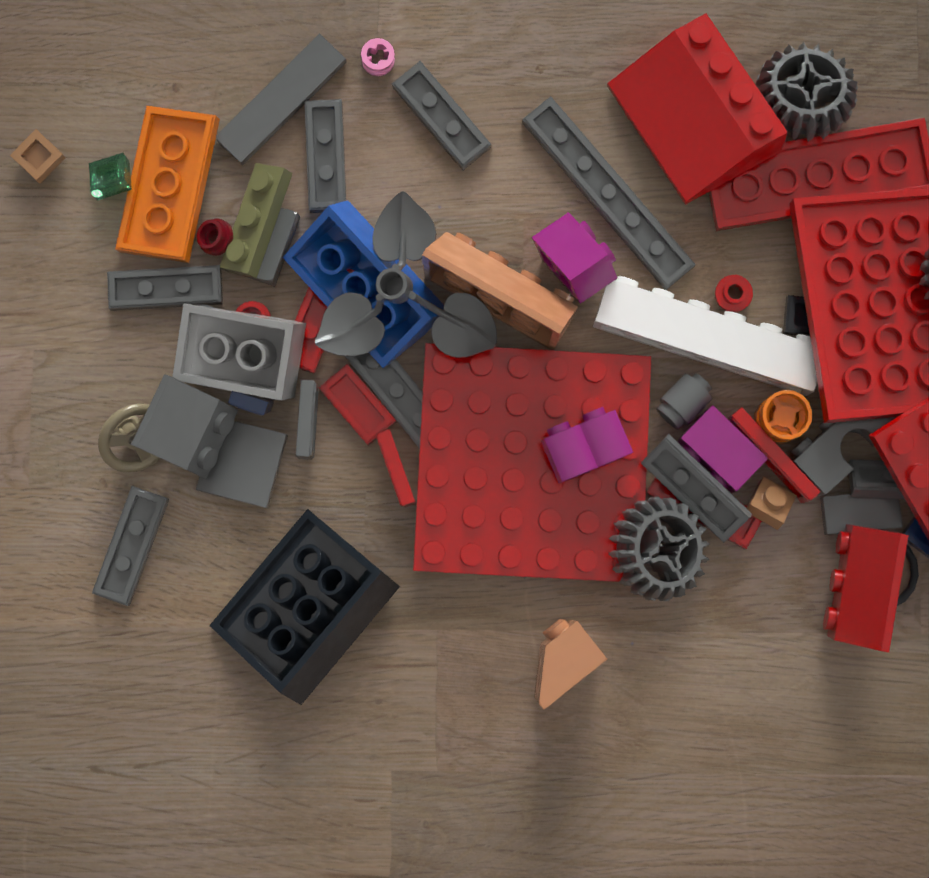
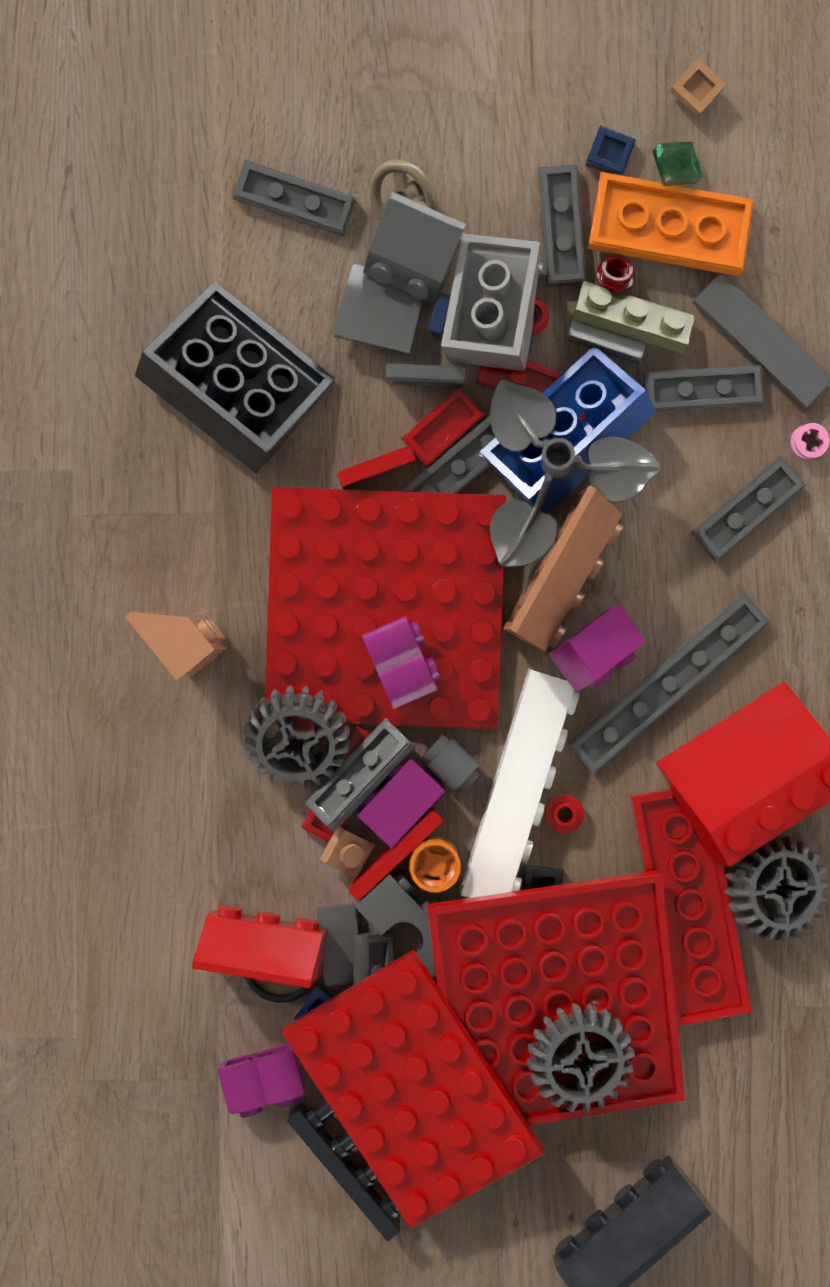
camera: 90 degrees right, 5 degrees up
none -> dark blue tile [585,125,636,175]

